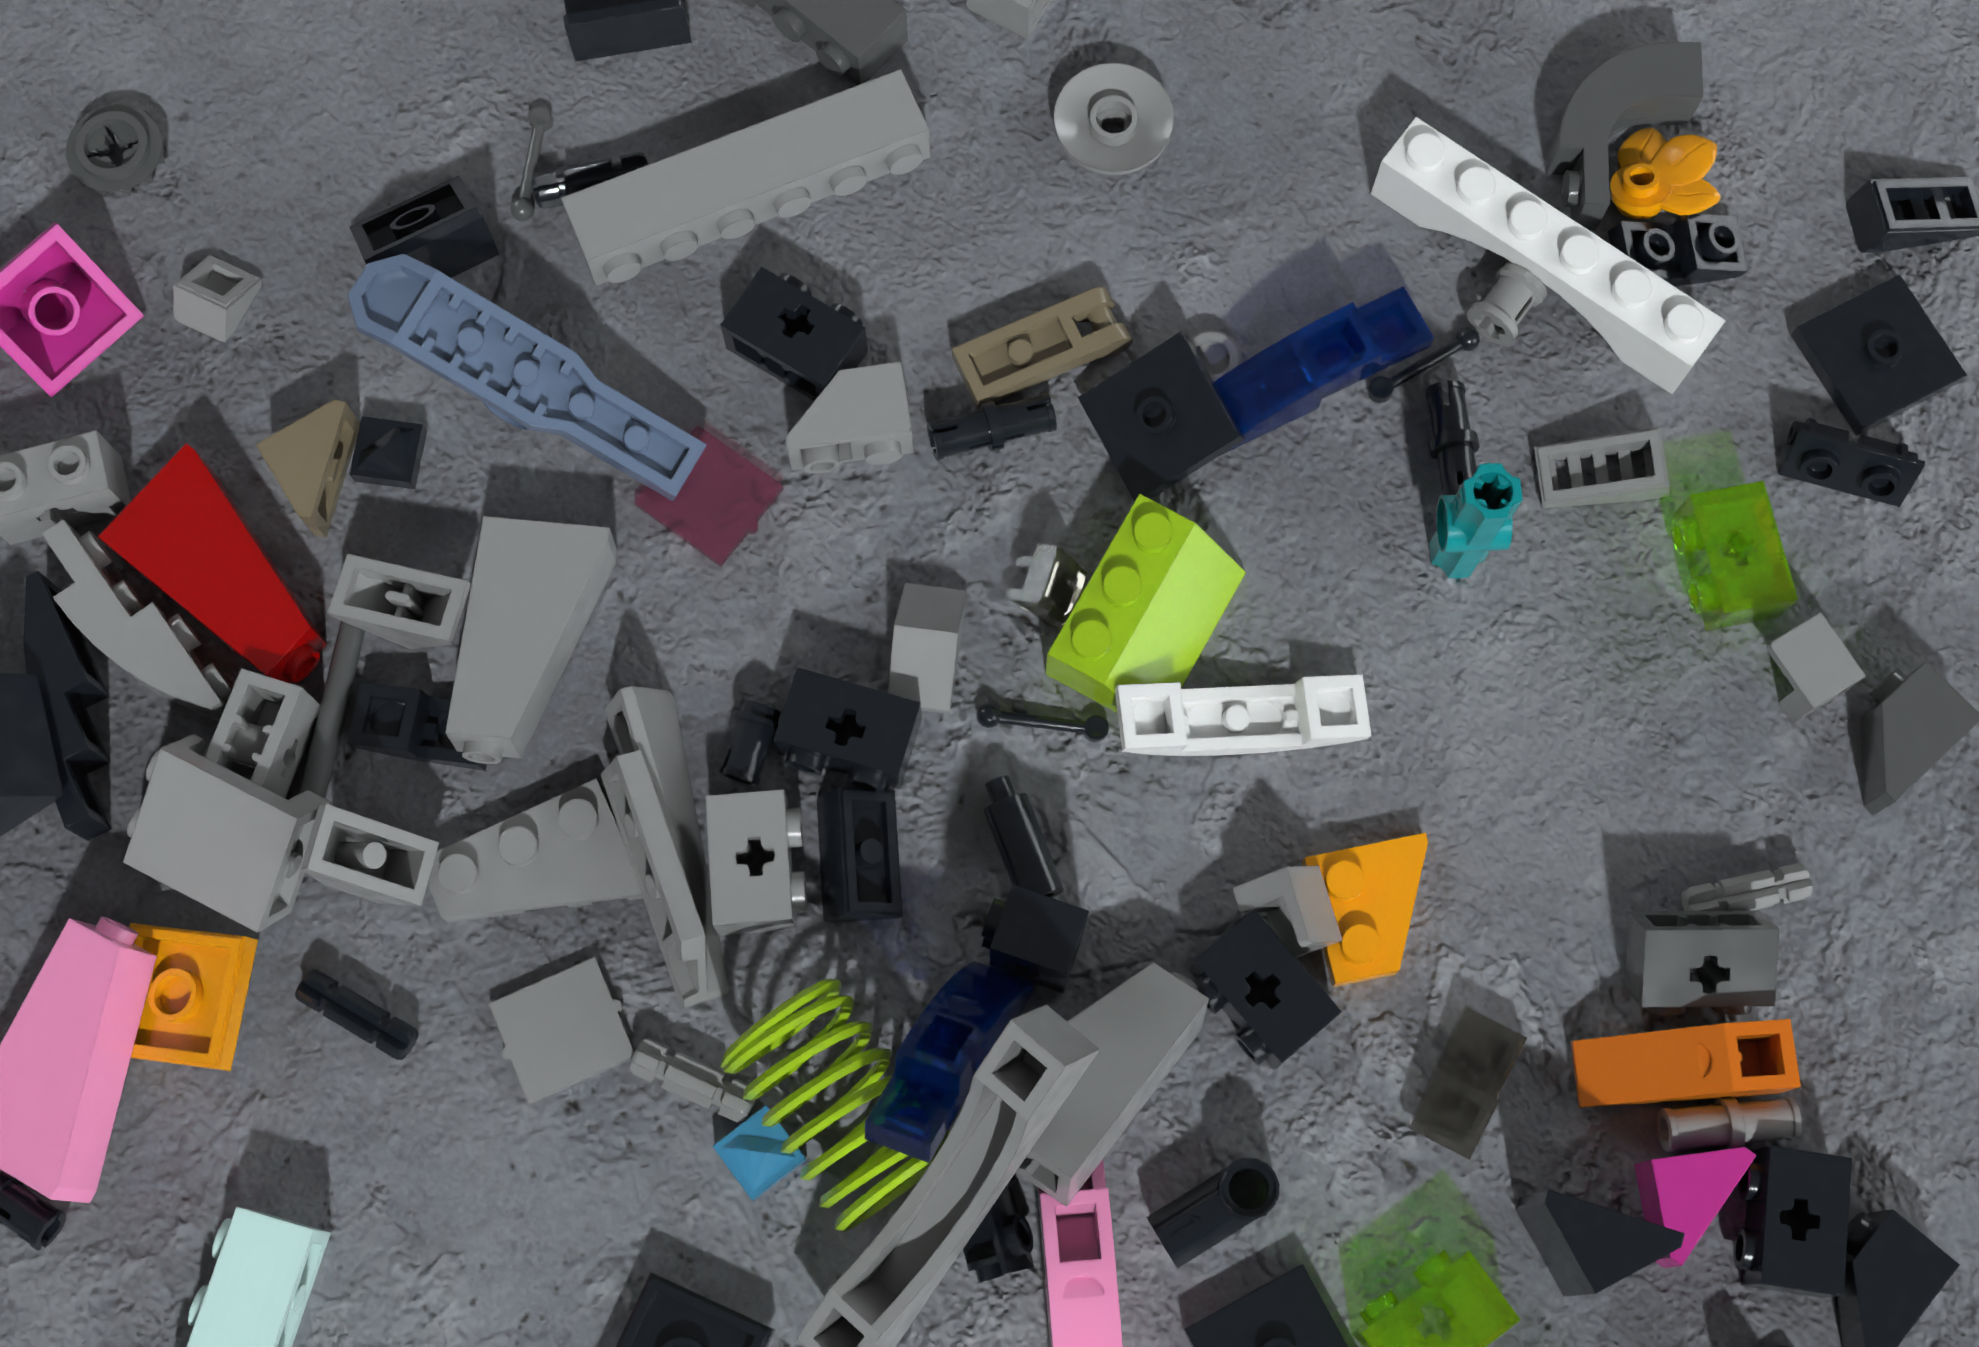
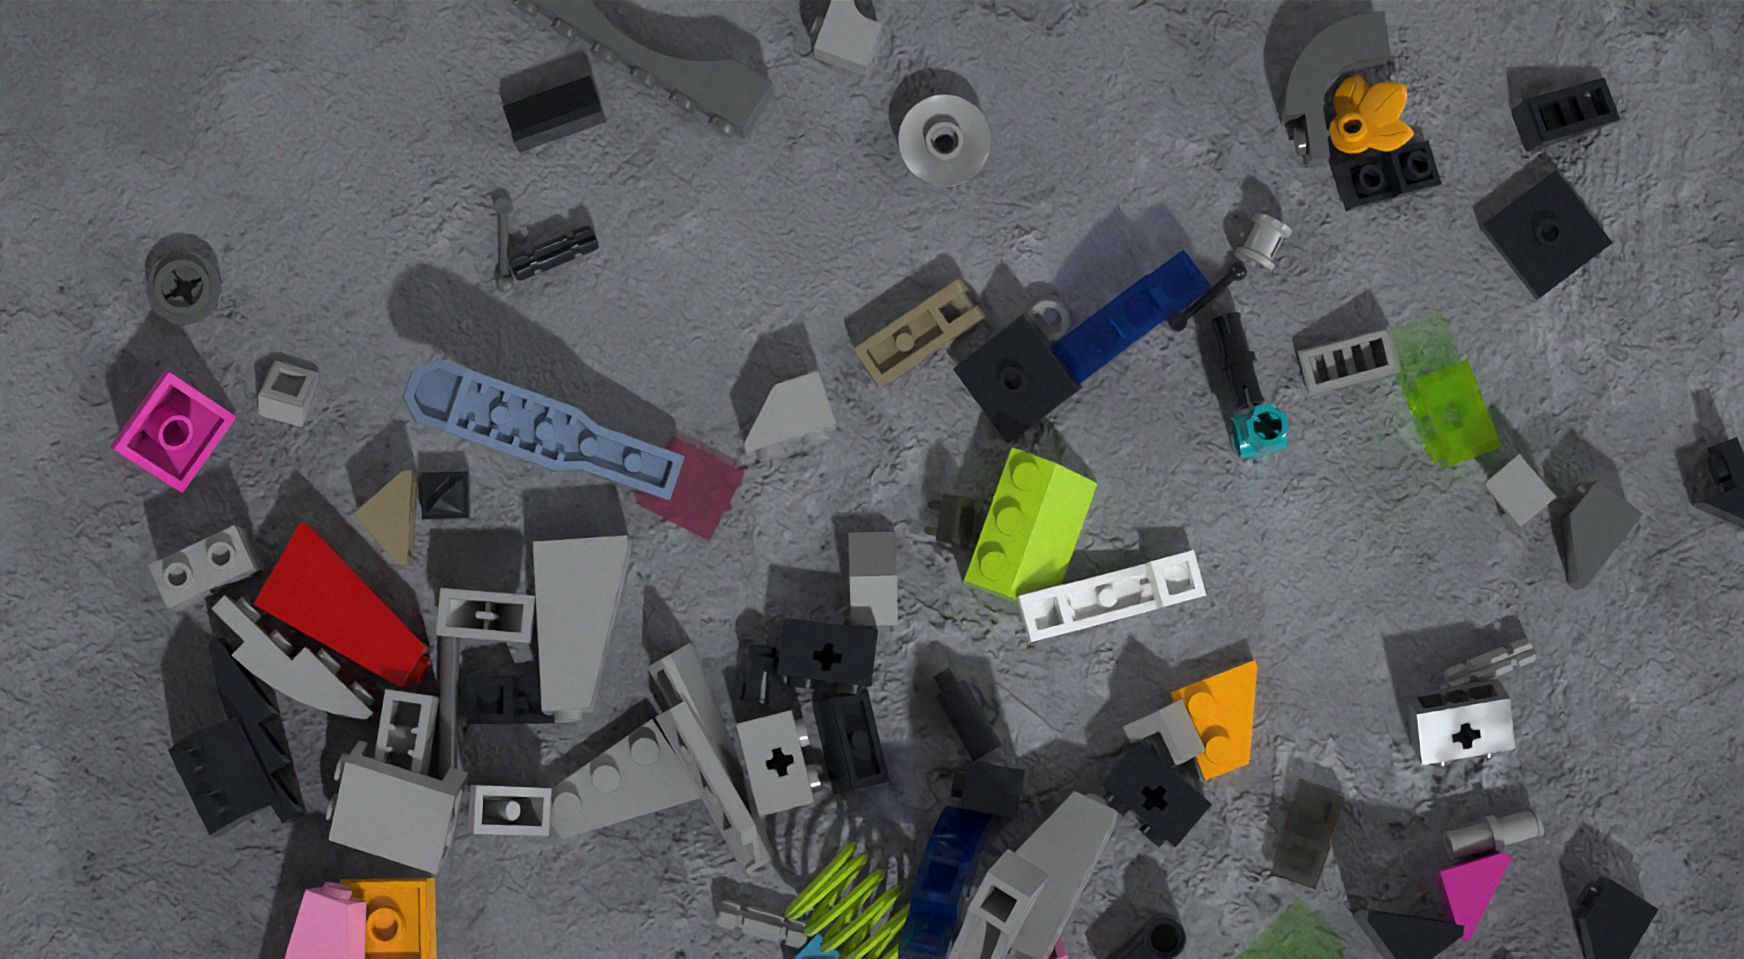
camera: 10 degrees left, 10 degrees up
black axle [295,969,419,1060] -> none
black slope [350,175,500,278] -> none
light grey piece [488,957,635,1104] -> none
light grey brick [561,69,930,286] -> none
black brick [720,267,868,401] -> none
black pin [927,392,1057,460] -> none
black hinge [976,703,1109,743] -> none
white arch [1371,117,1726,394] -> none
orange slope [1570,1019,1801,1108] -> none
black brick [1733,1146,1852,1298] -> none
black hinge [1778,418,1925,507] -> none

